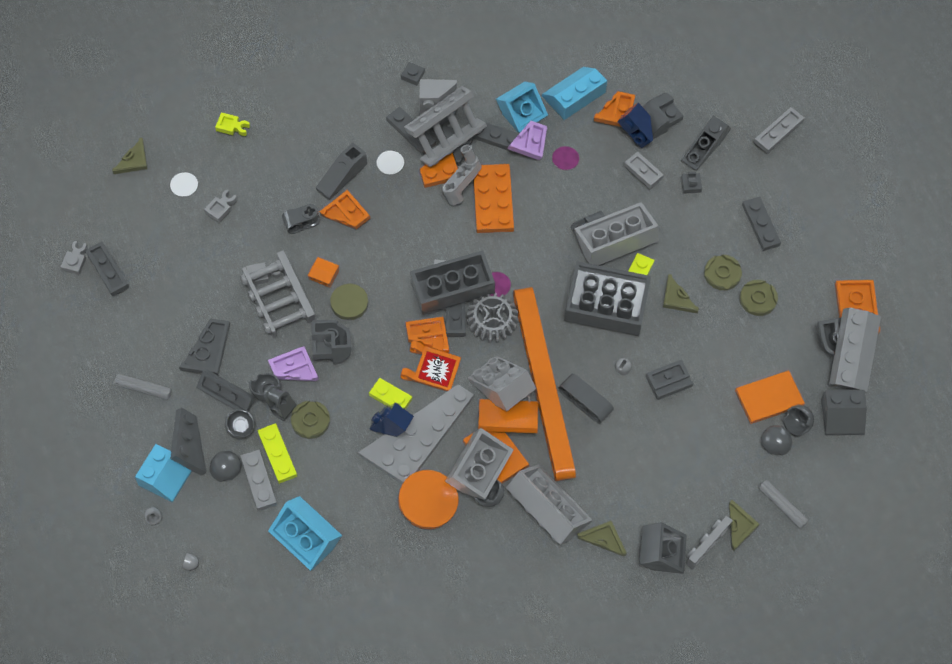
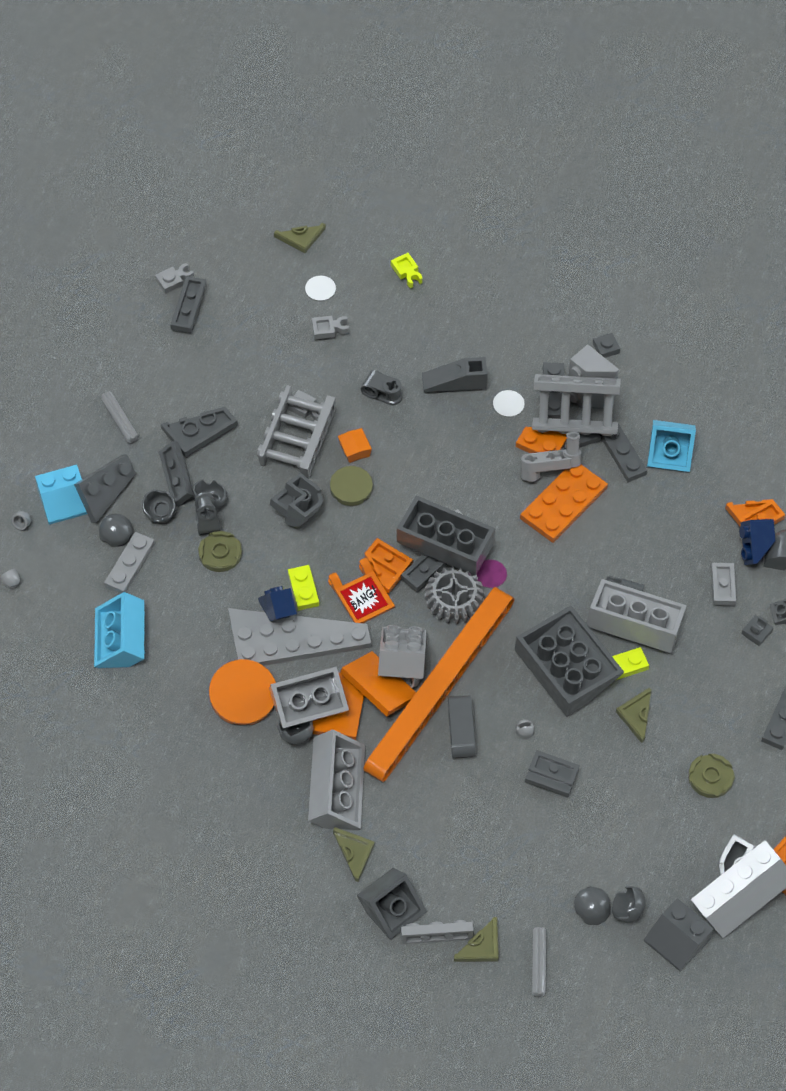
camera: 45 degrees right, 5 degrees down
neon yellow plate [257,423,297,484] -> none
lavender wing [268,346,318,381] -> none
orange wing [319,190,371,229] -> none
lavender wing [508,121,547,160] -> none
medium azure slope [542,67,607,120] -> none
flat silver sticker [552,146,579,170] -> none
olive tile [704,255,742,290] -> none
orange tile [735,370,805,424] -> none

